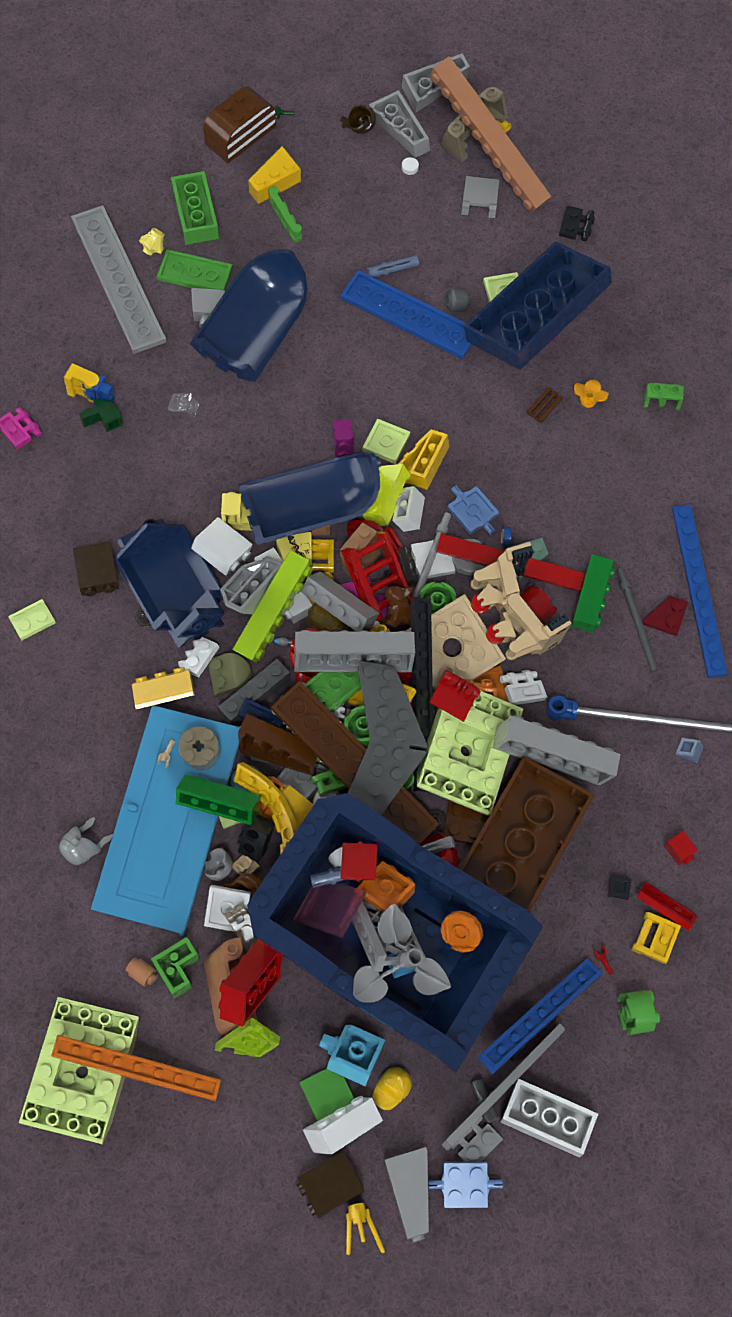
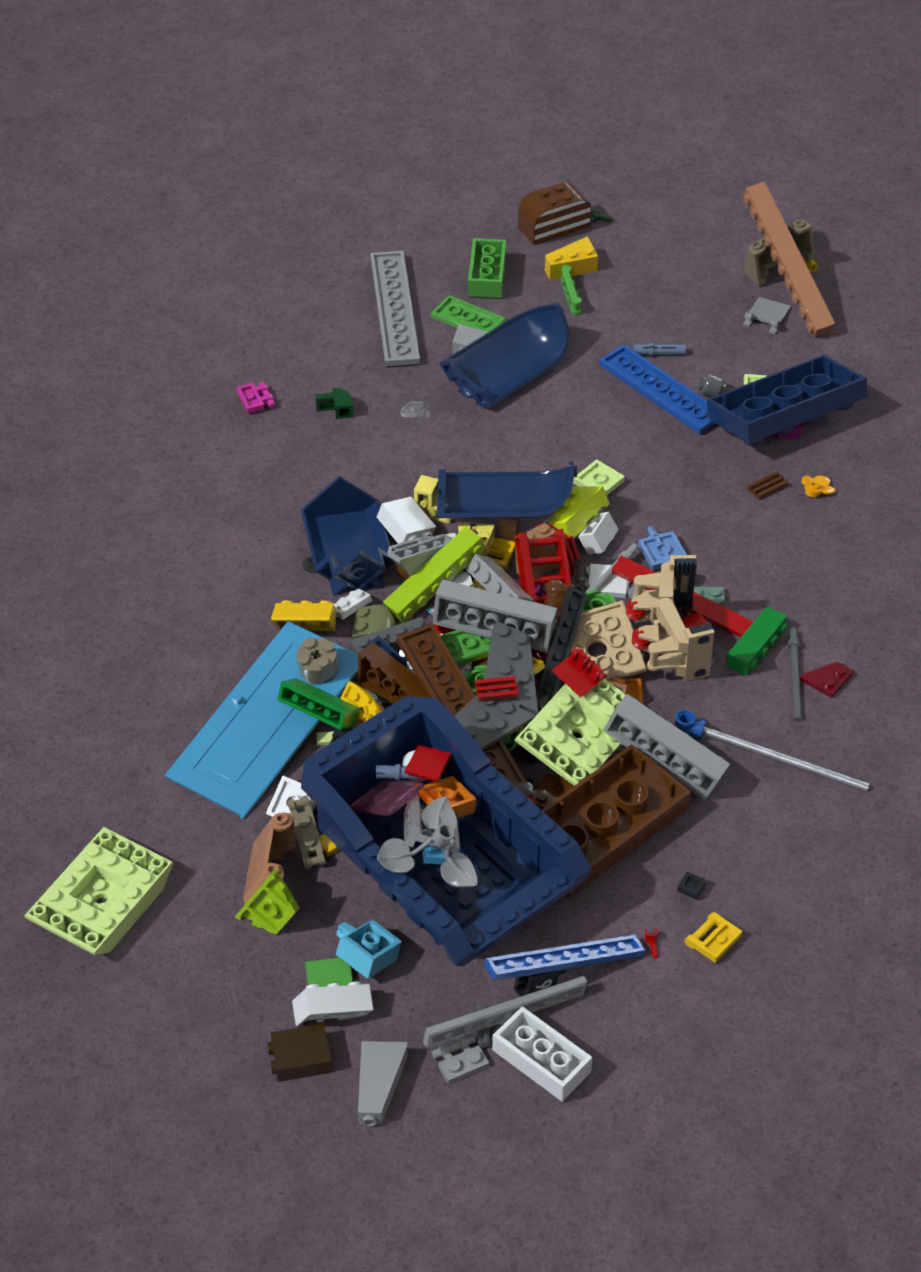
camera: 20 degrees right, 20 degrees down
yellowish green plate [8,599,56,641] -> none
orange tile [51,1035,221,1101] -> none
light grey hair [59,817,113,865] -> none
yellow hips [64,363,115,403] -> none
dark brown brick [73,542,119,596] -> none
nougat brick [125,957,158,987] -> none
light yellow rock [139,228,164,255] -> none
bright green brick [151,937,199,999] -> none
tan hand [157,740,175,768] -> none
light grey hair [205,848,233,881] -> none
red brick [218,940,282,1027] -> none
magenta brick [333,420,353,457] -> none
dark brown hat [340,105,376,134] -> none
yellow plant [346,1203,385,1255] -> none
light grey wedge [369,90,430,158] -> none
yellow piece [372,1067,412,1110] -> none
yellow wedge [395,429,450,490] -> none
light grey wedge [402,53,470,113] -> none
white tile [402,157,419,175] -> none
plate [428,1161,503,1208] -> none
orange tile [441,911,483,952] -> none
white plate [500,670,547,705] -> none
black plate [559,206,595,241] -> none
bright green brick [618,990,660,1036] -> none
red plate [637,882,698,931] -> none
bright green window [644,383,684,410] -> none
red brick [664,831,698,866] -> none
blue plate [672,505,728,678] -> none
sand blue slope [676,737,704,763] -> none
none -> red tile [475,676,519,701]

